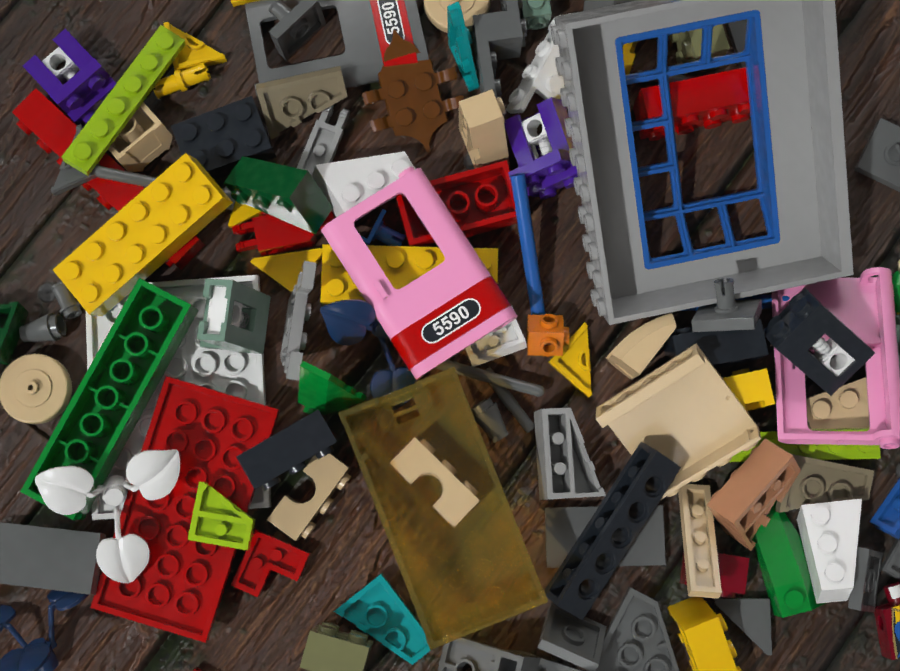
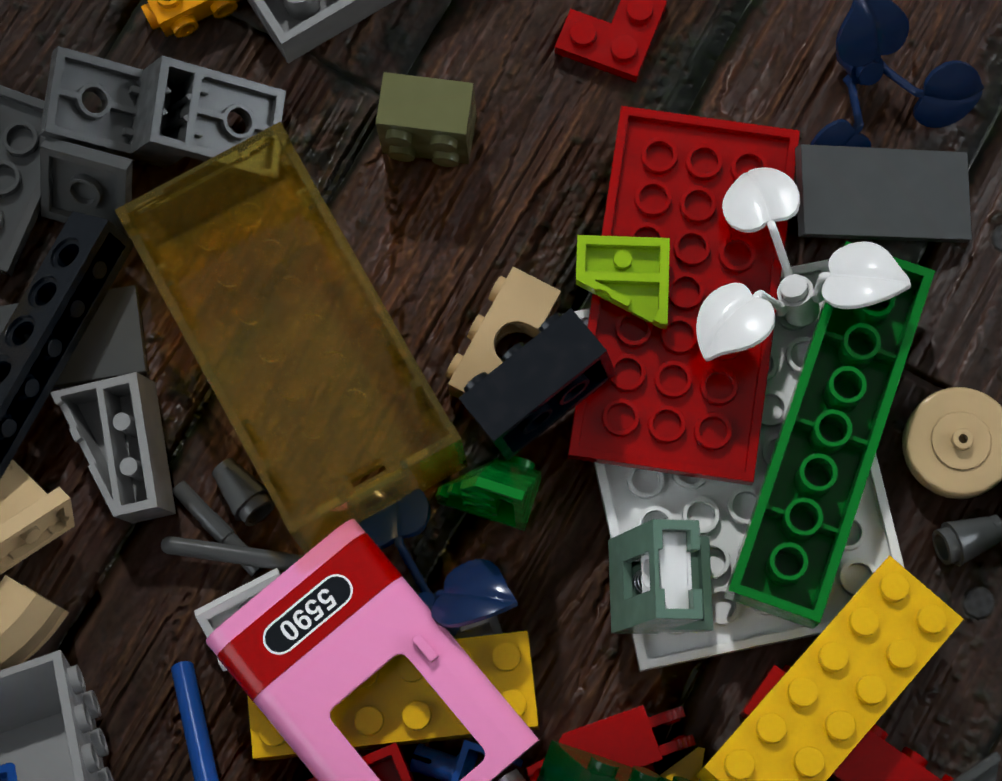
camera: 175 degrees right, 5 degrees down
dark grey pin [51,281,82,319] -> none
red plate [231,530,311,597] -> none
yellow tile [250,248,322,293] -> none
light grey wing [280,261,317,381] -> none
teal wing [334,573,436,665] -> none
tan arch [390,437,480,528] -> none
orange brick [527,314,569,357] -> none
yellow tile [548,322,592,398] -> none

